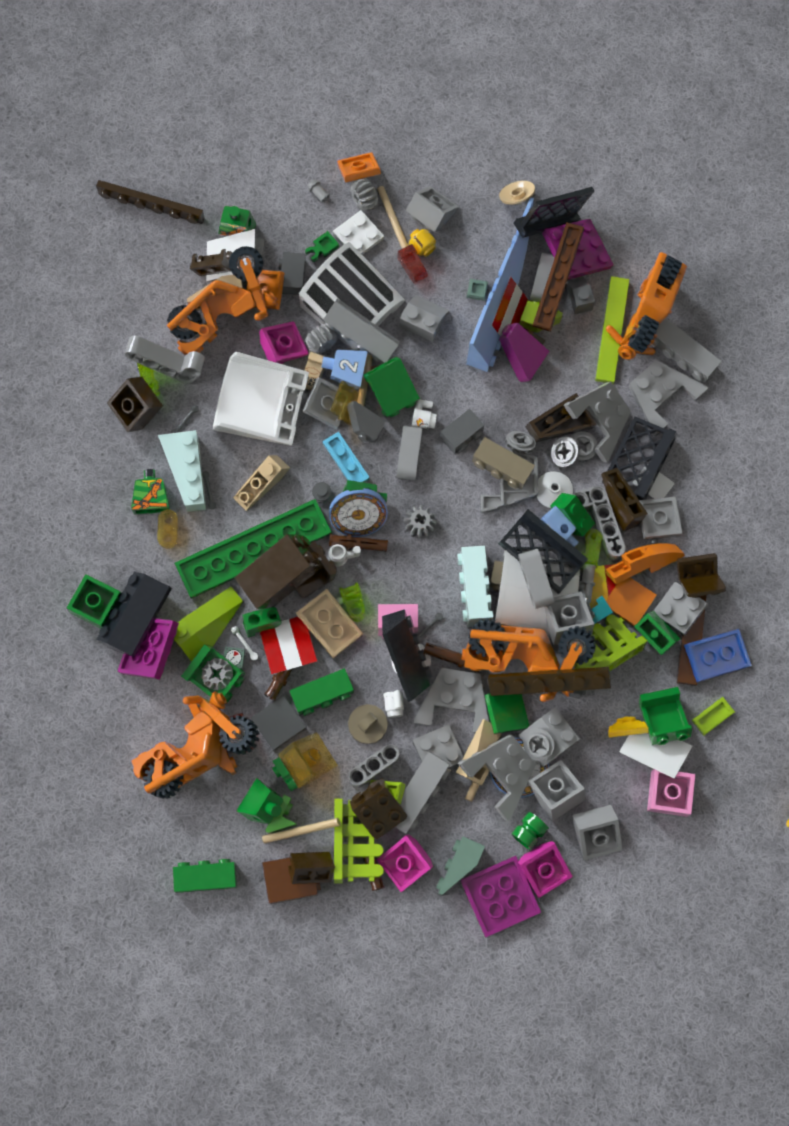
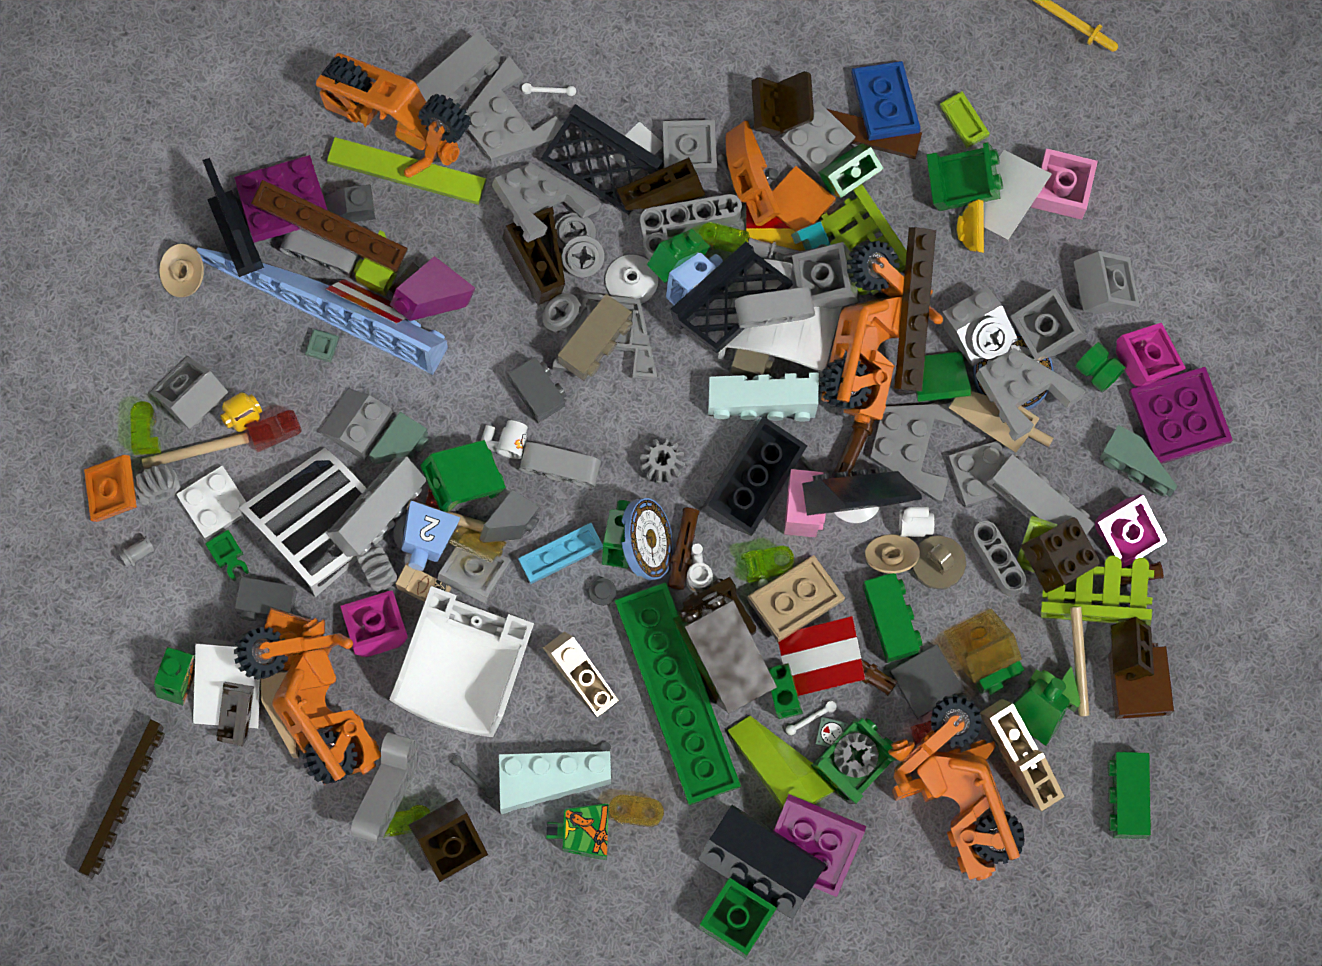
camera: 85 degrees left, 0 degrees up
none -> clear neon green leg [130,401,161,455]
none -> sand green slope [370,412,429,464]
none -> white hinge [522,83,576,96]
none -> black slope [700,416,808,536]
none -> tan dish [865,534,920,573]
none -> tan brick [980,699,1064,811]

